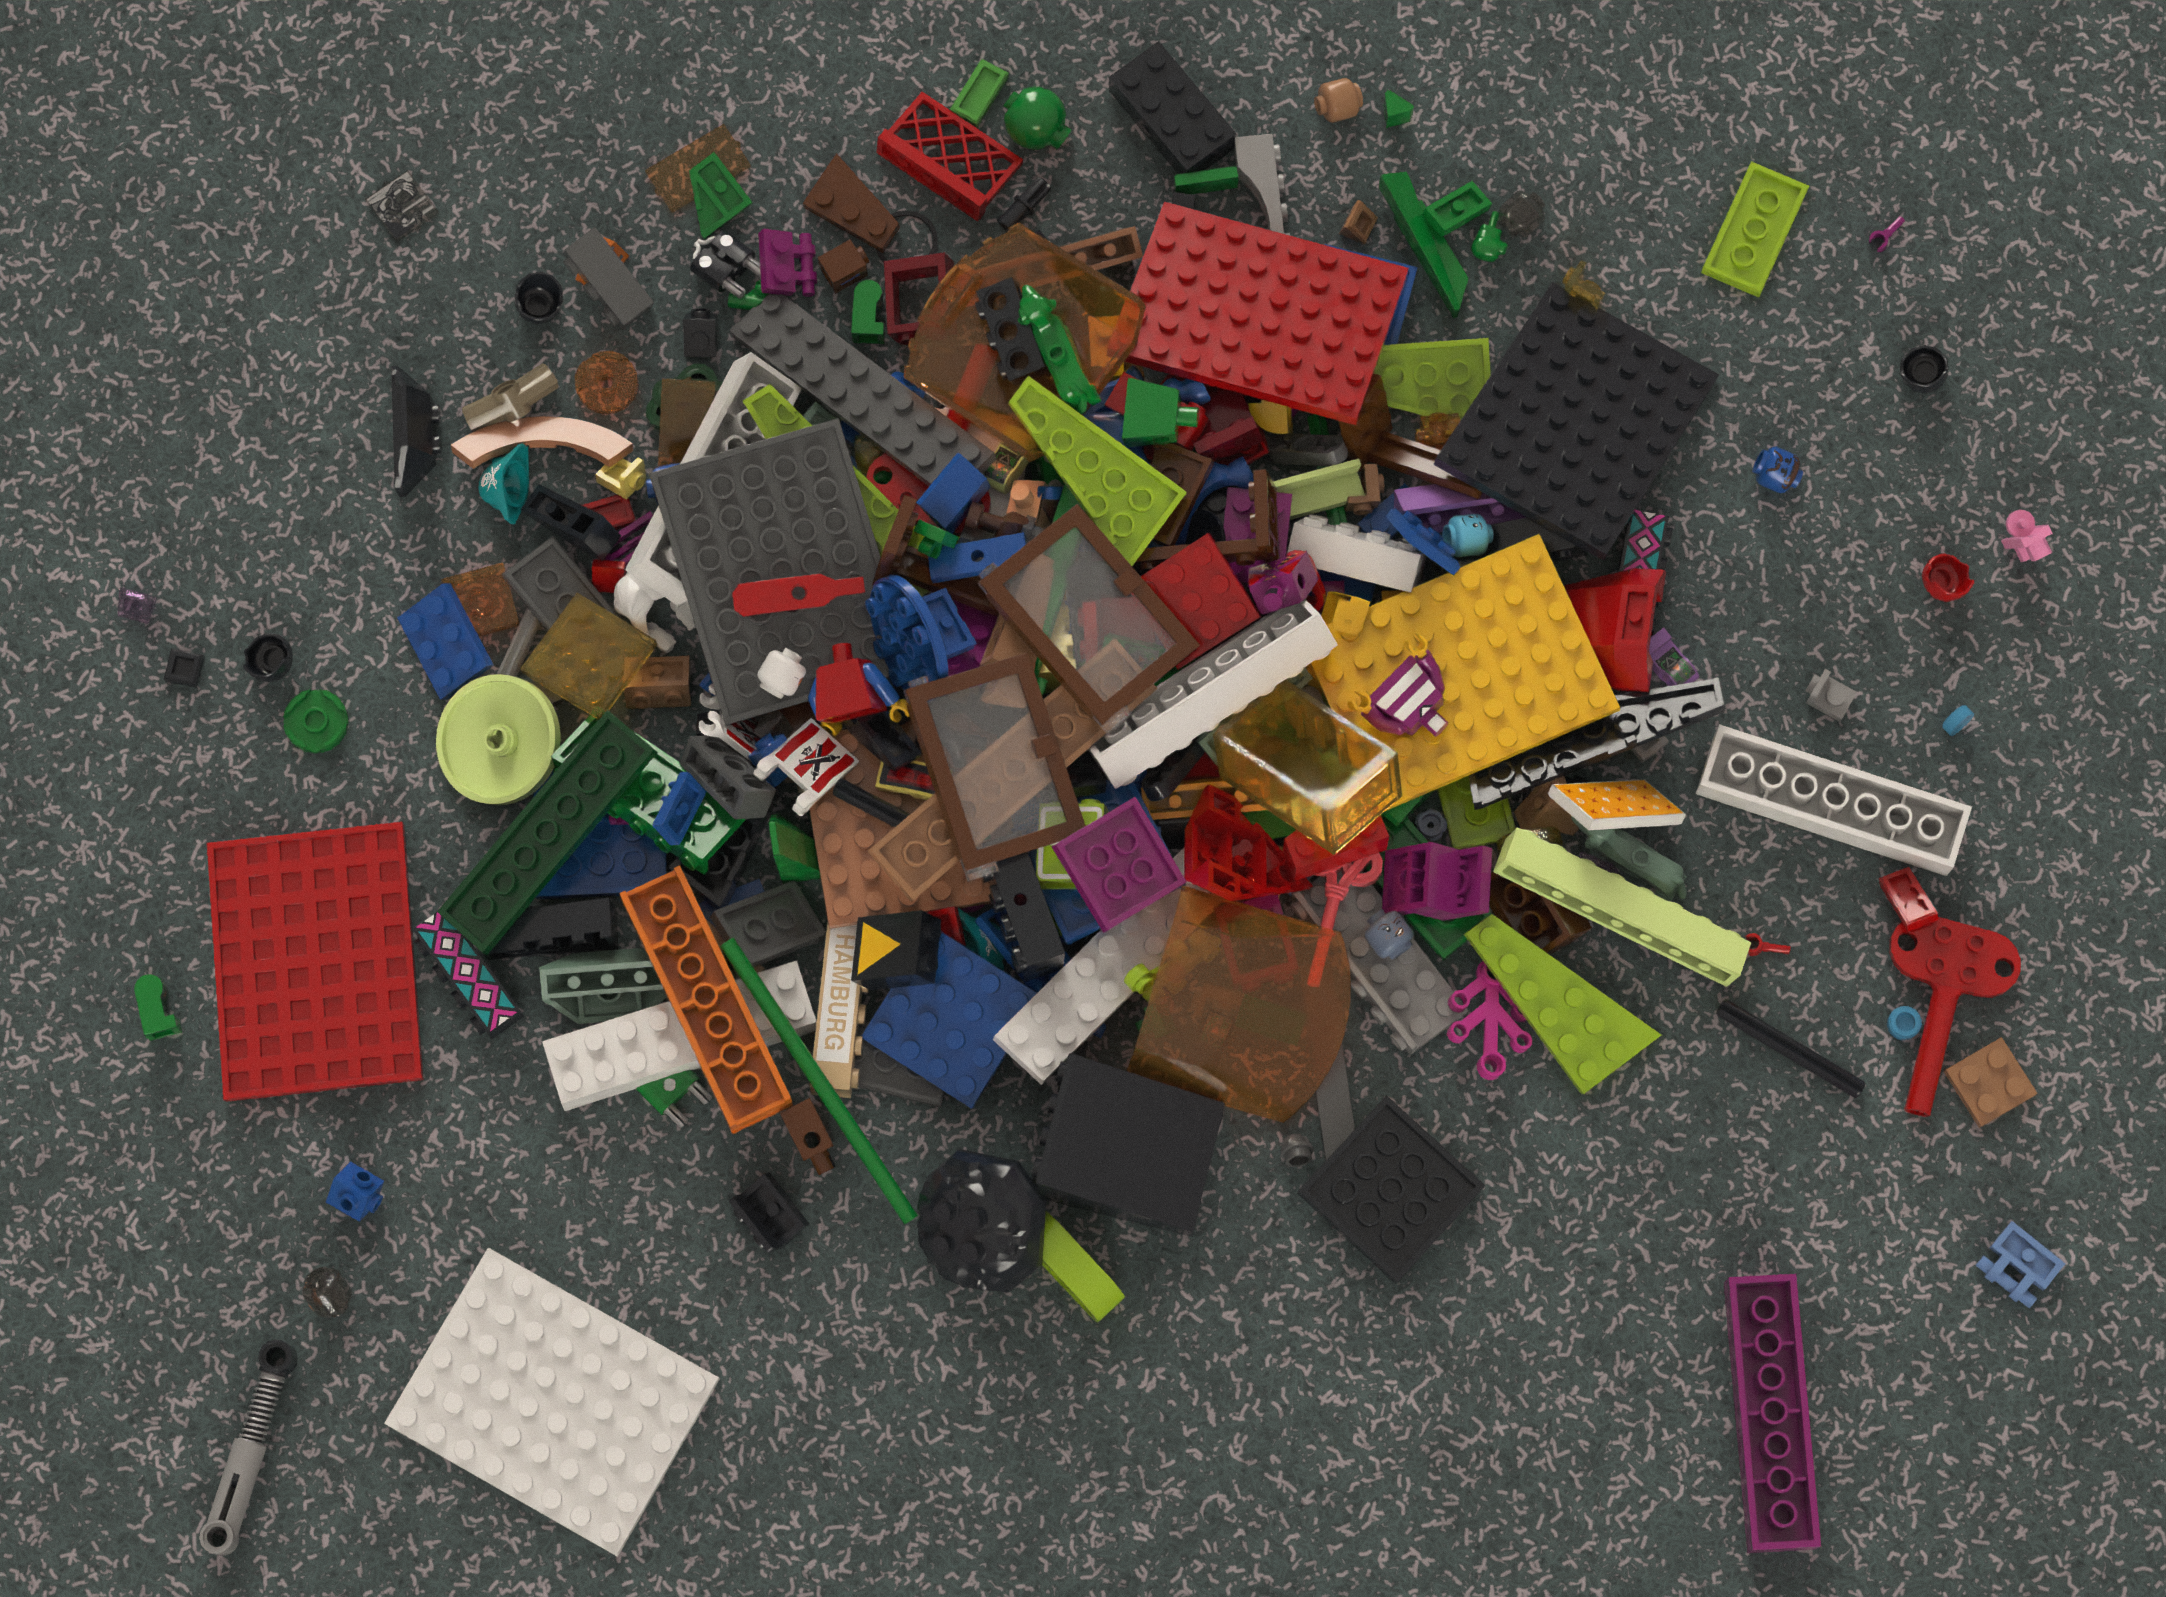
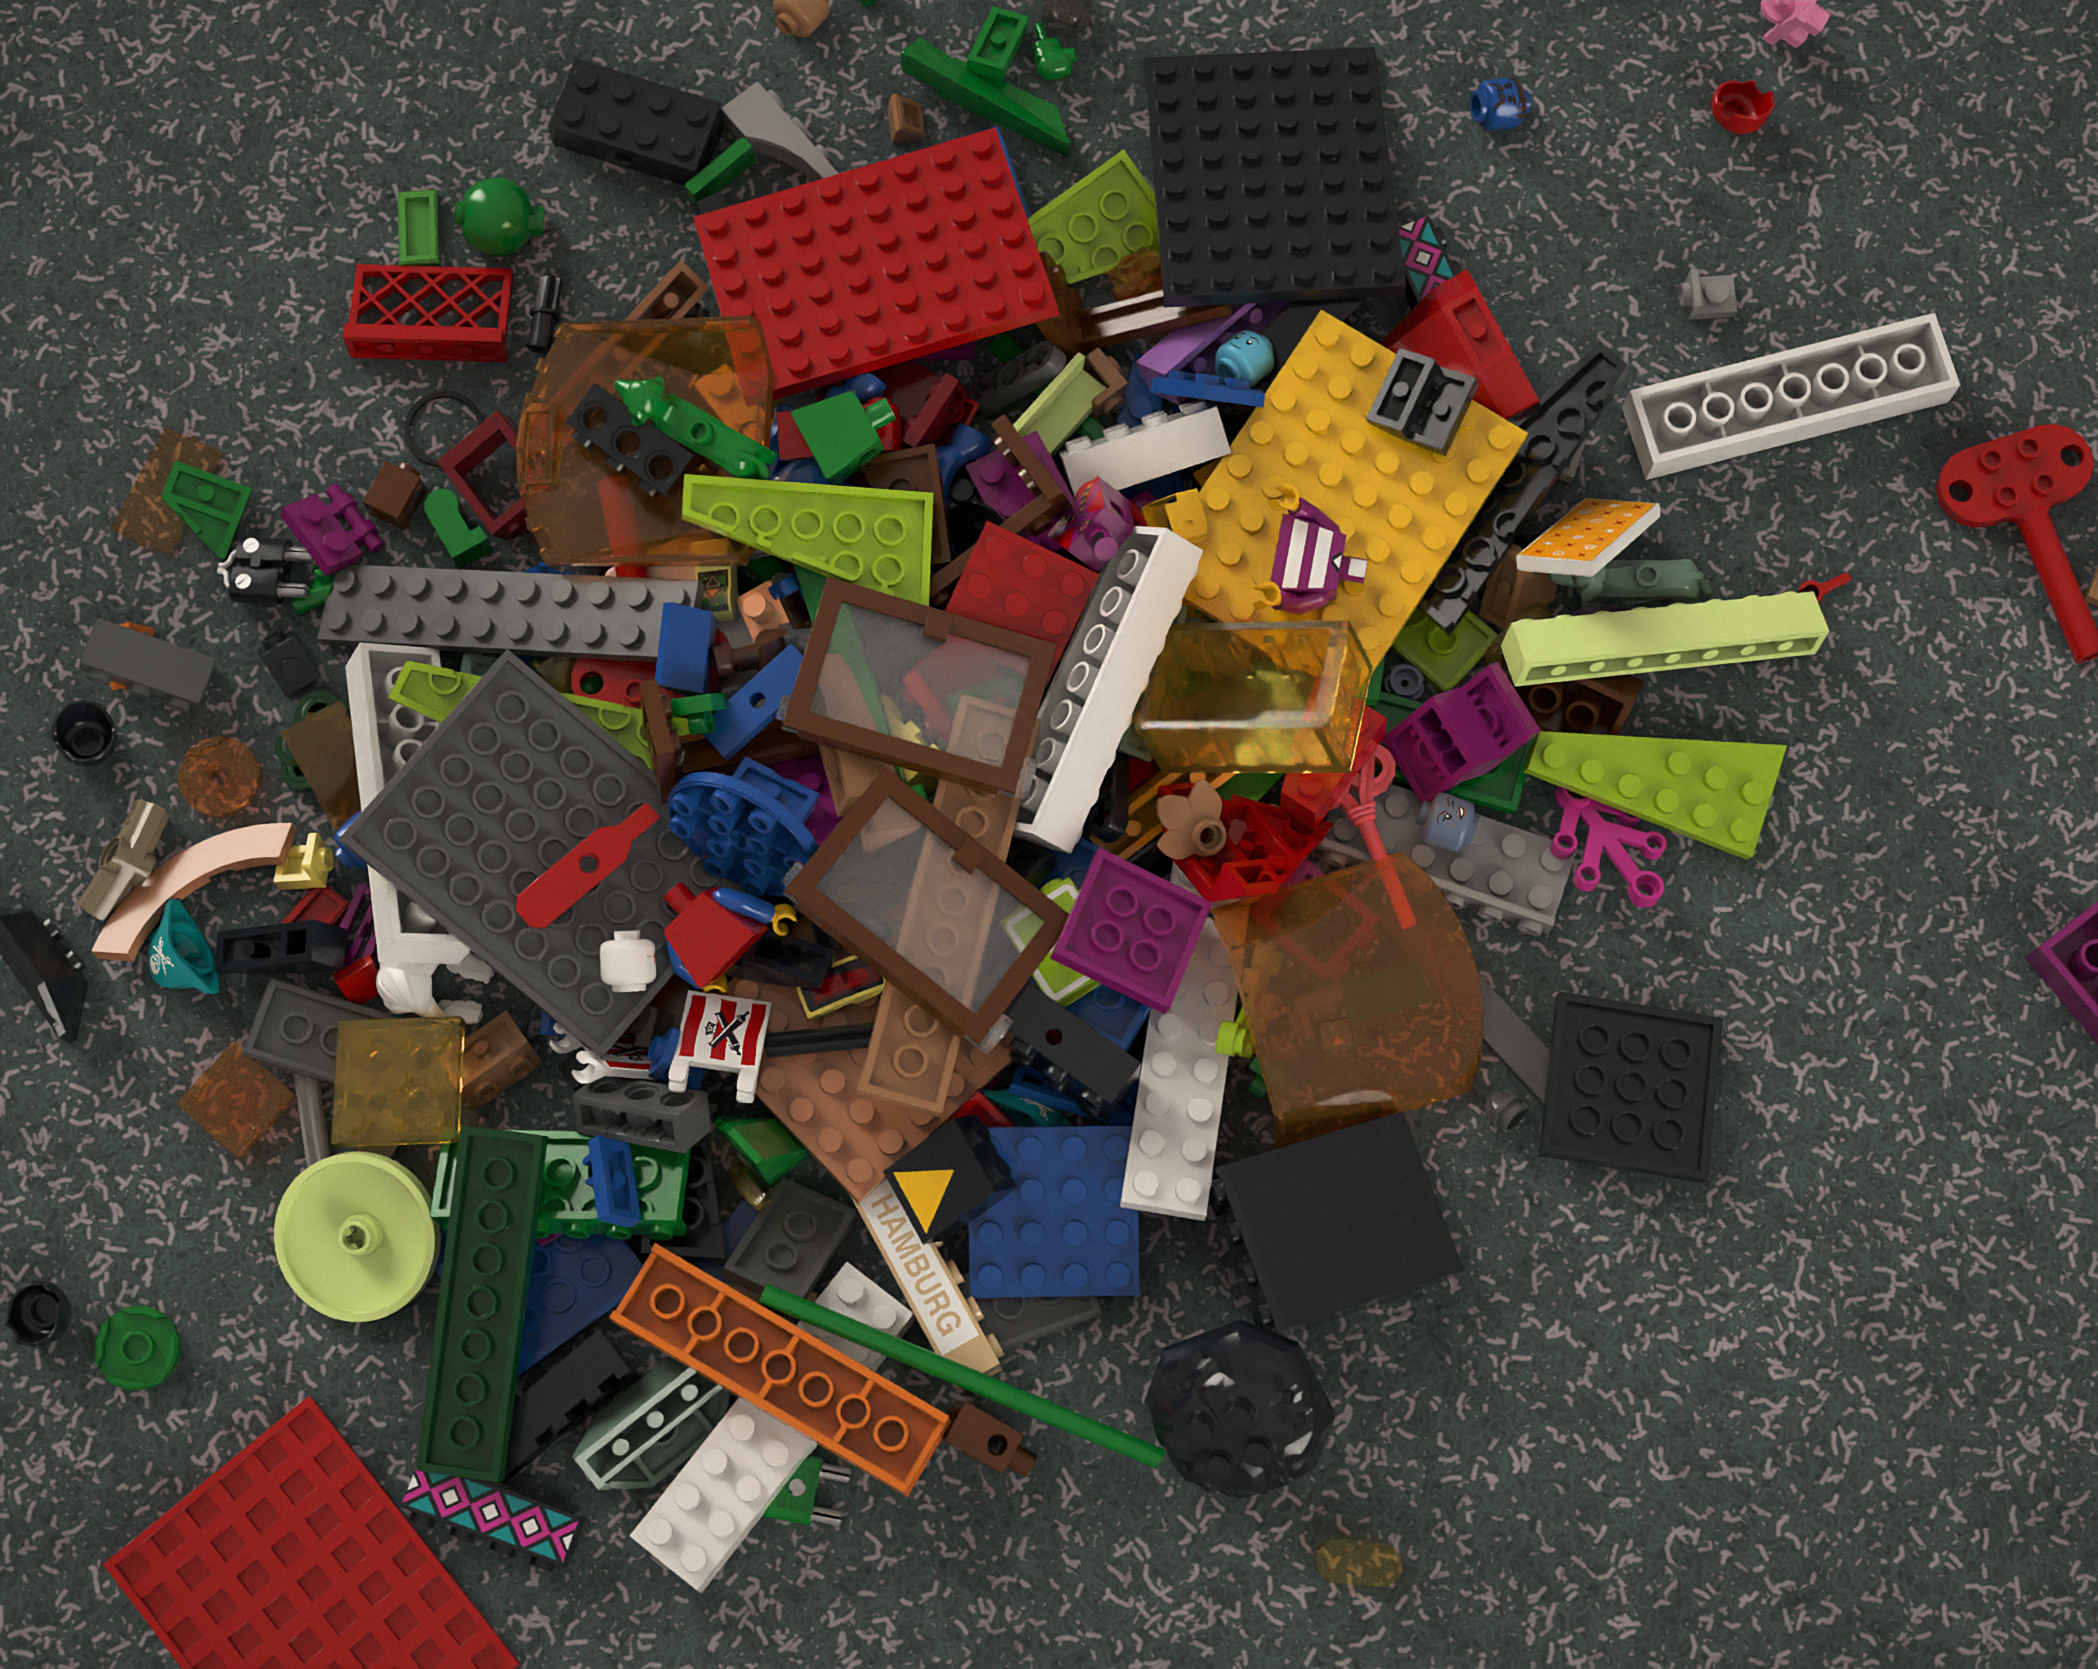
camera: 35 degrees left, 0 degrees up
blue plate [397,583,494,700] -> none
black bracket [729,1172,809,1253] -> none
reddish brown wing [802,153,900,253] -> none
lime plant [1042,1211,1125,1323] -> none
yellow brick [1248,399,1293,434] -> none
clear yellow bracket [1562,260,1605,309] -> none
leg [1649,627,1699,686] -> none
black axle [1716,999,1866,1098] -> none
red plate [1879,867,1938,932] -> none
dark azure tile [1887,1006,1922,1040] -> none
dark azure tile [1942,705,1974,736] -> none
none -> clear yellow tile [728,1159,774,1212]
none -> medium nougat plate [1157,779,1227,859]
none -> clear yellow tile [1316,1539,1403,1588]
none -> black slope [1366,348,1479,456]

